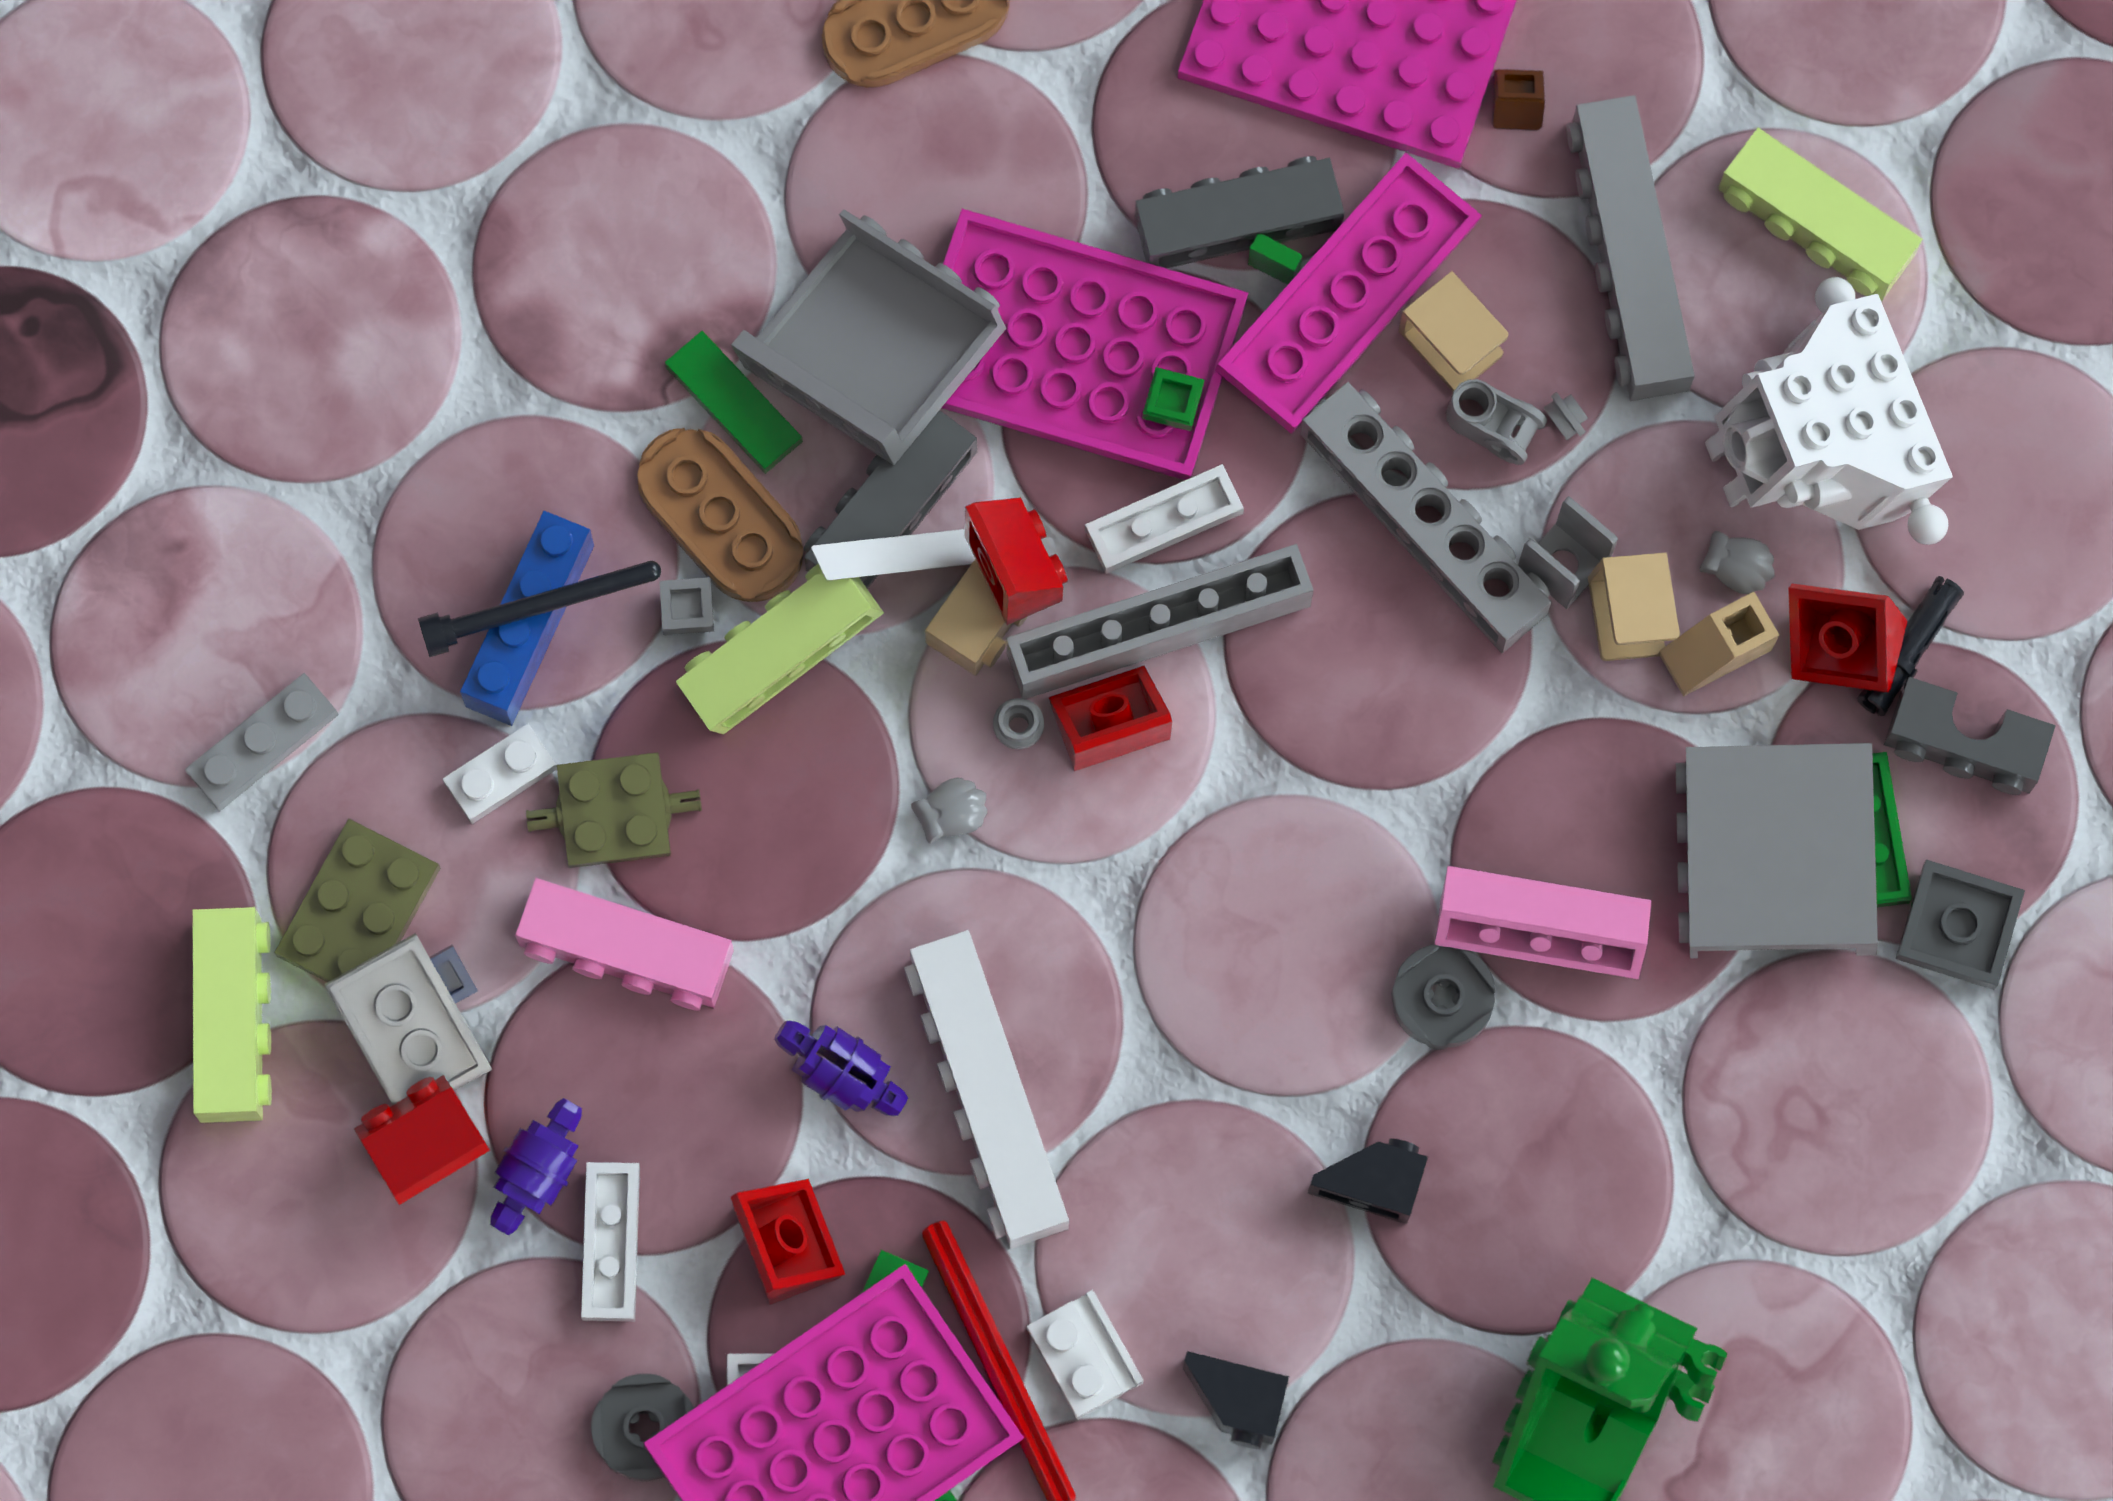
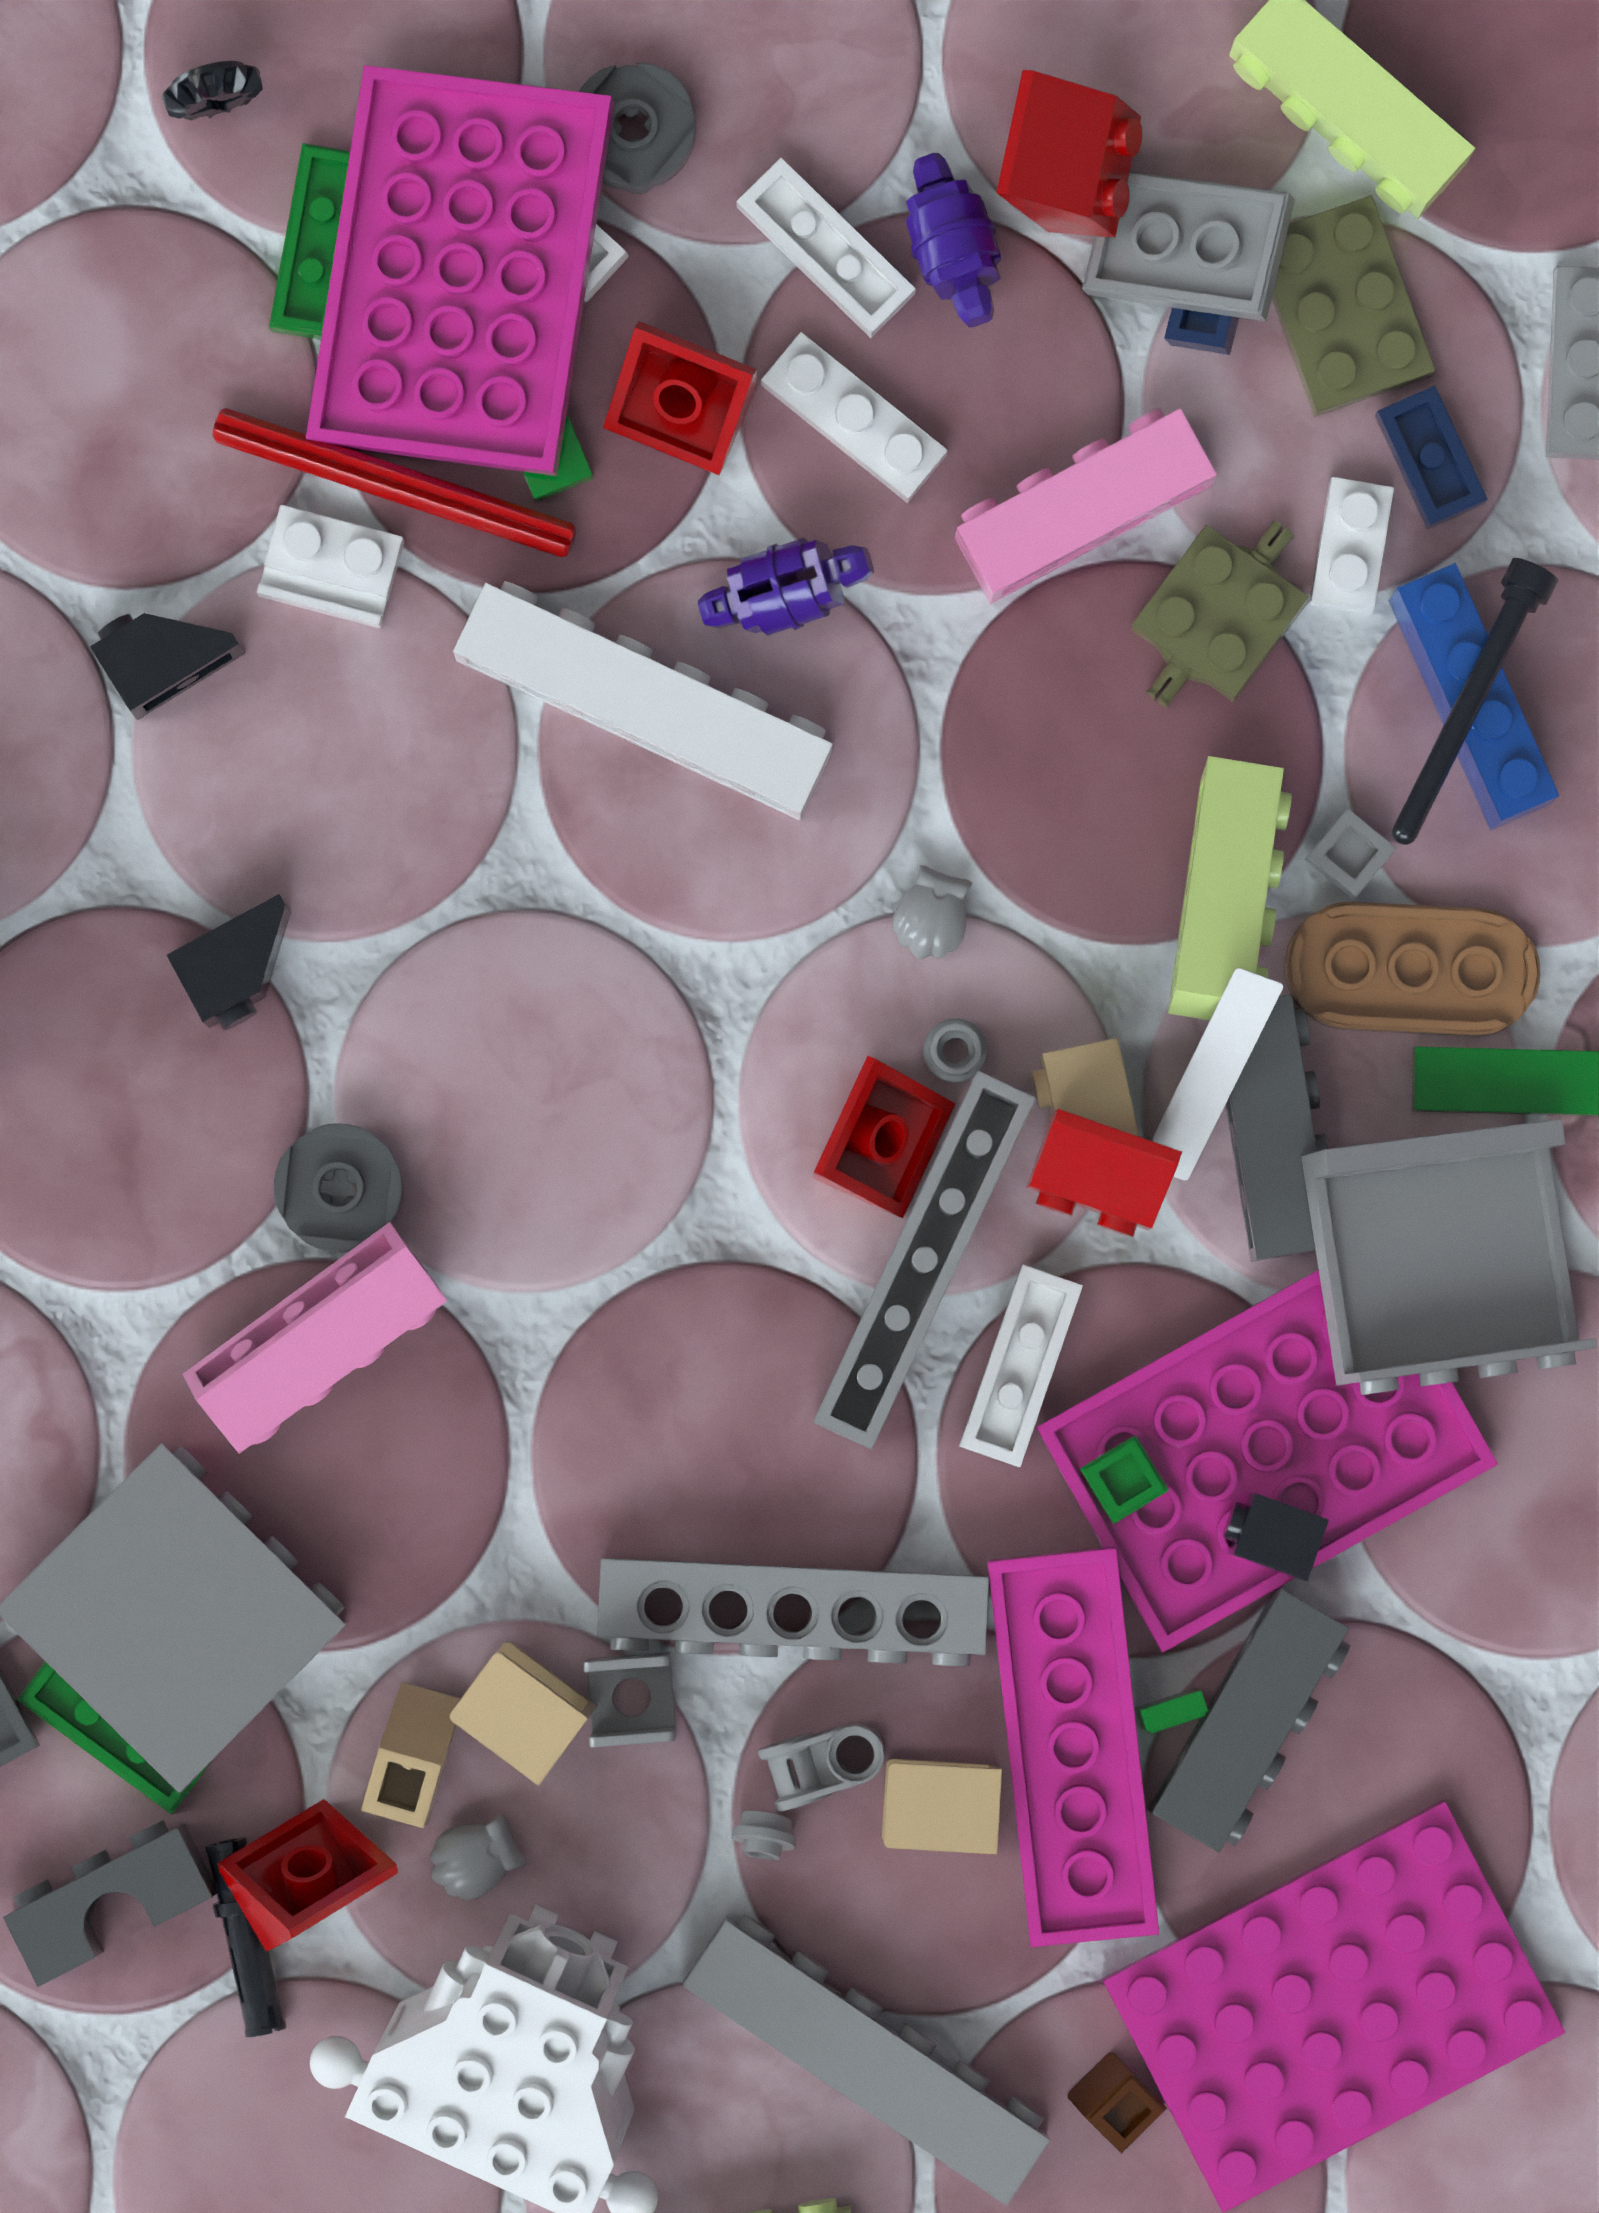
camera: 130 degrees right, 10 degrees up
none -> white plate [761,332,948,503]
none -> black brick [1223,1493,1329,1581]
none -> dark blue plate [1375,385,1488,529]

